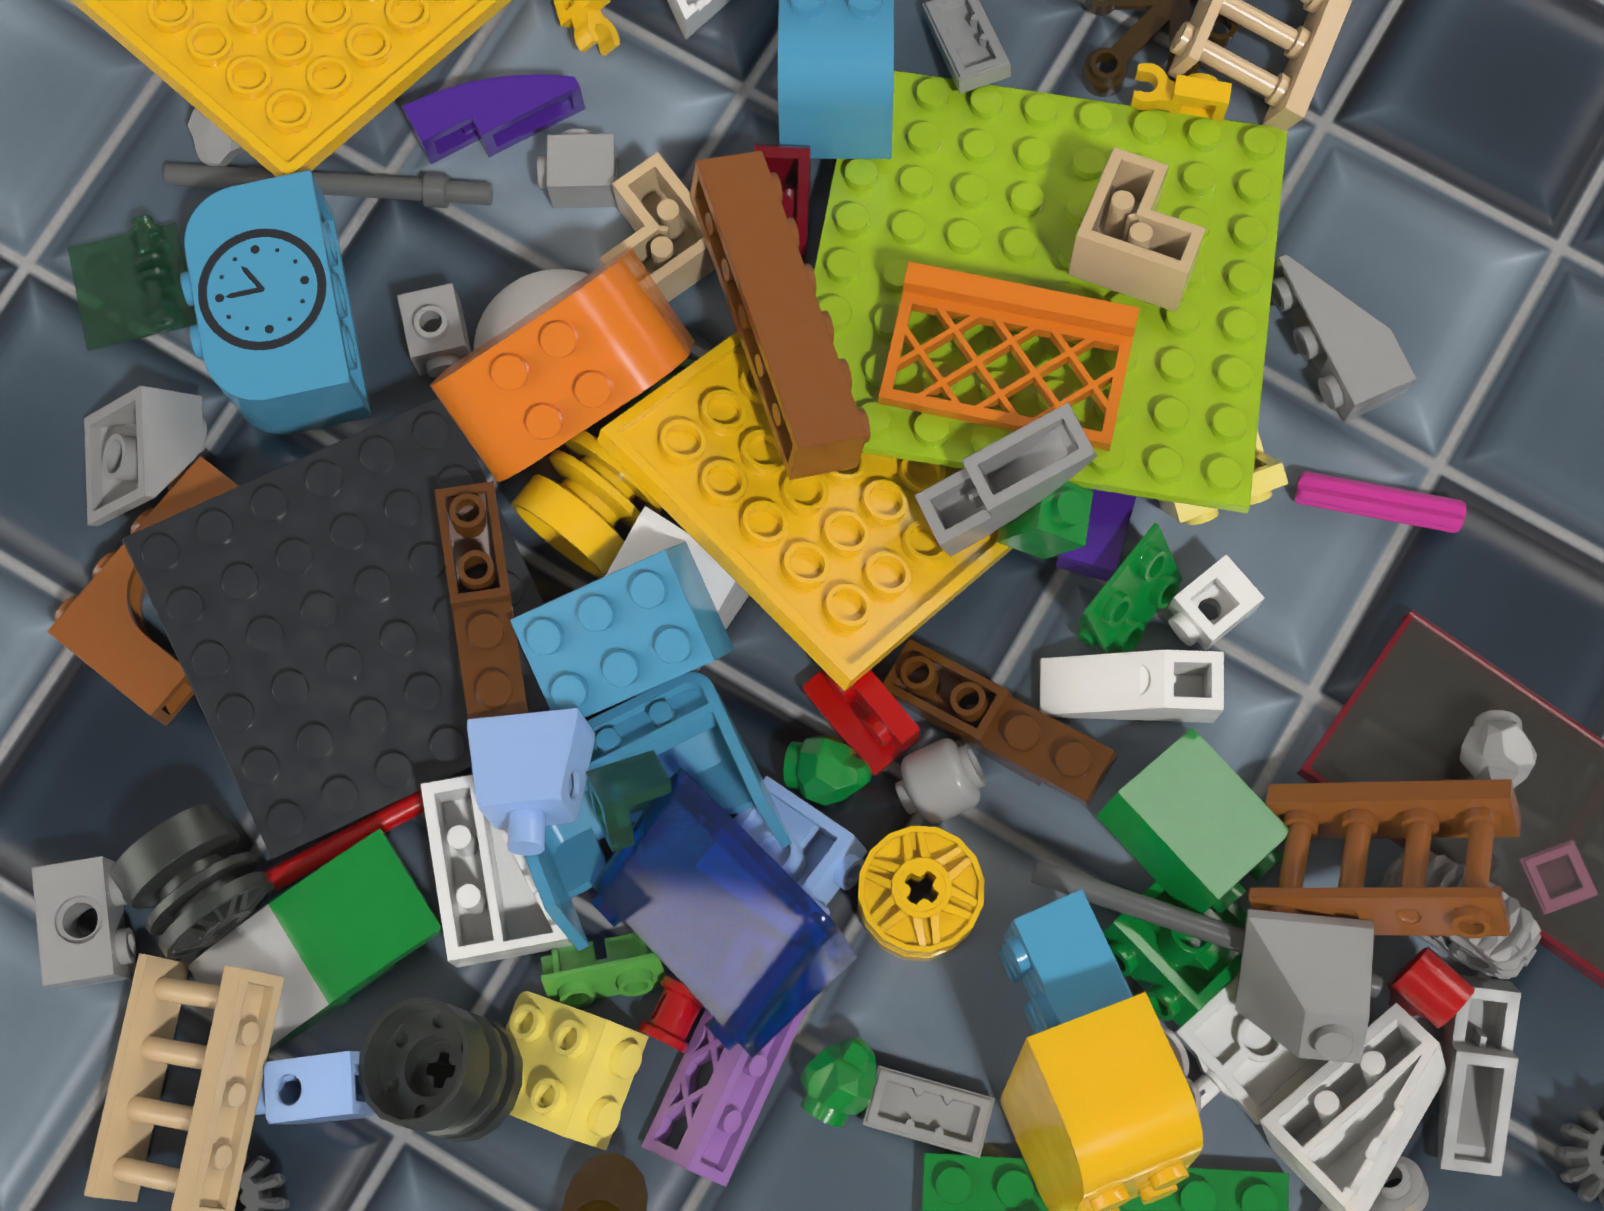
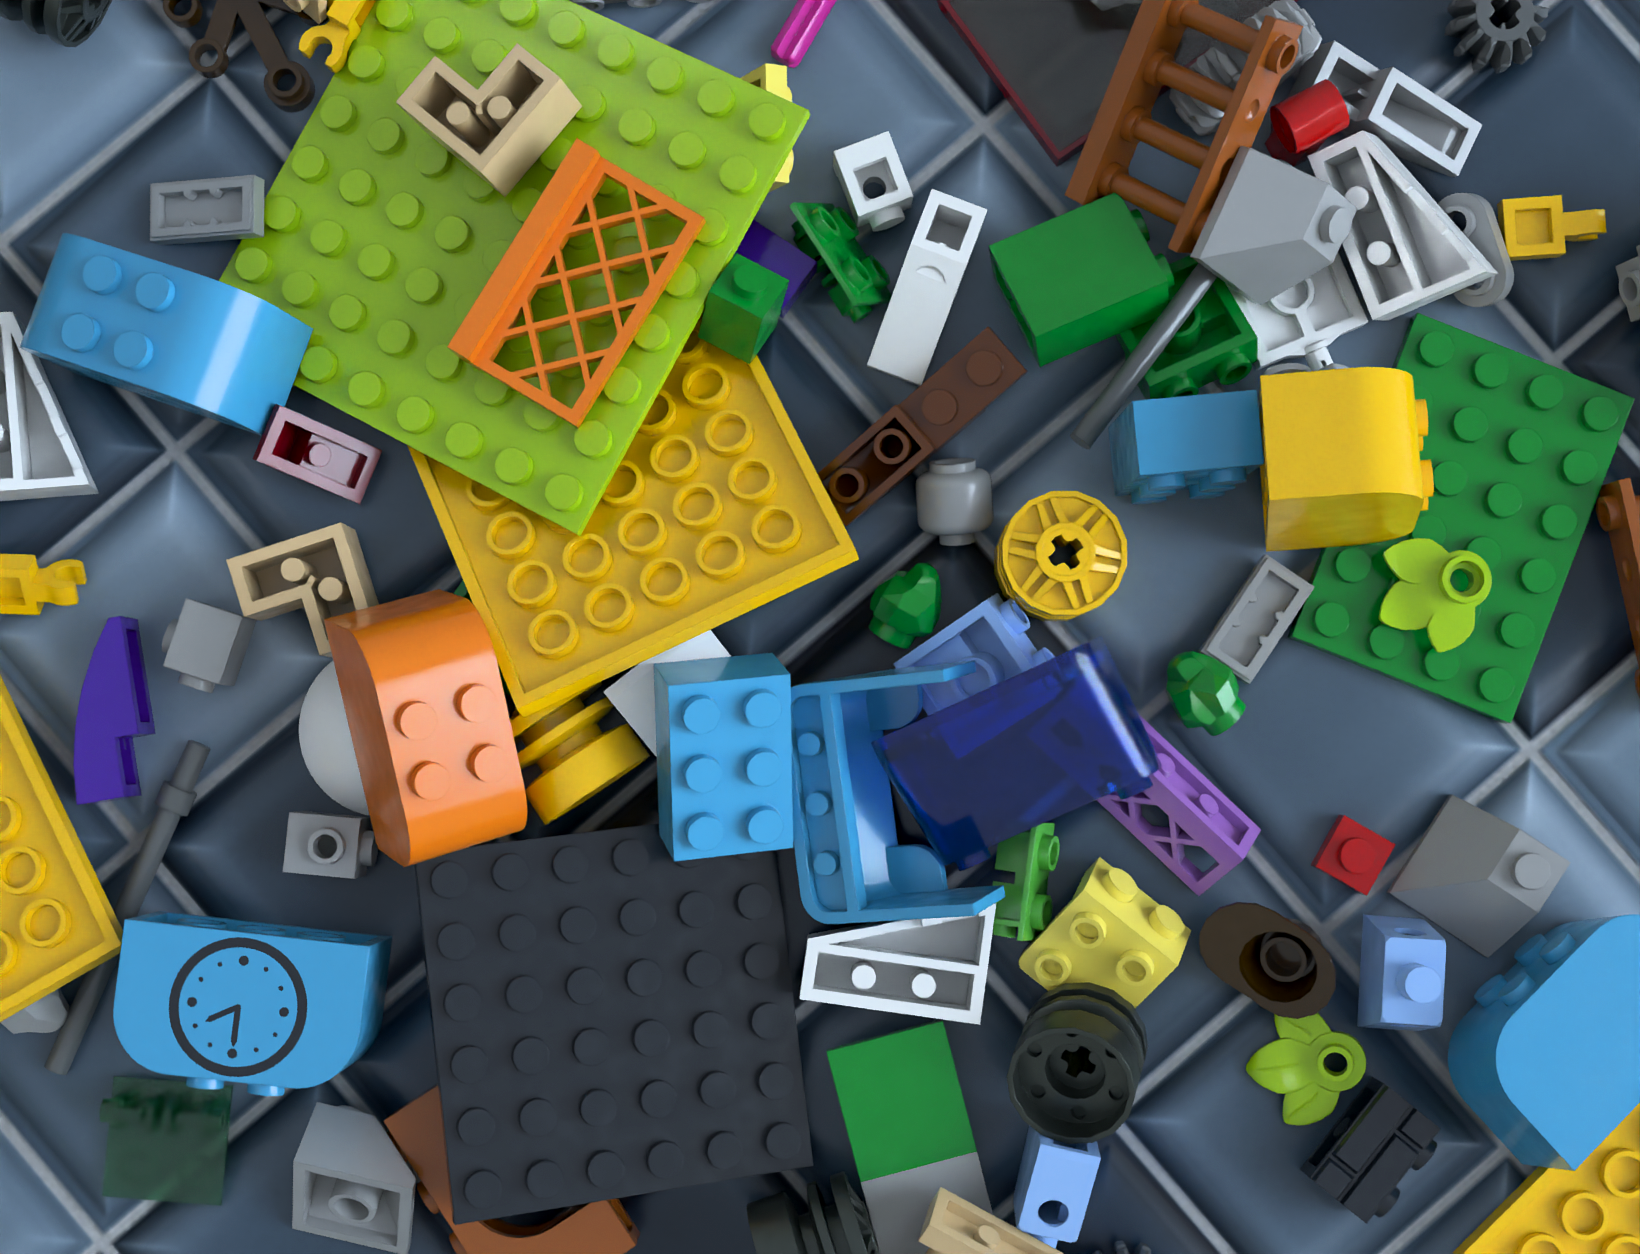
camera: 80 degrees left, 10 degrees up
red bar [265,790,425,892] -> none
reddish brown slope [435,481,528,719] -> none
light blue torso [467,708,595,856] -> none
clear green panel [586,750,672,852] -> none
red bush [637,975,712,1053] -> none
dark orange brick [690,151,870,480] -> none
red bracket [803,669,920,775] -> none
light grey slope [914,403,1097,557] -> none

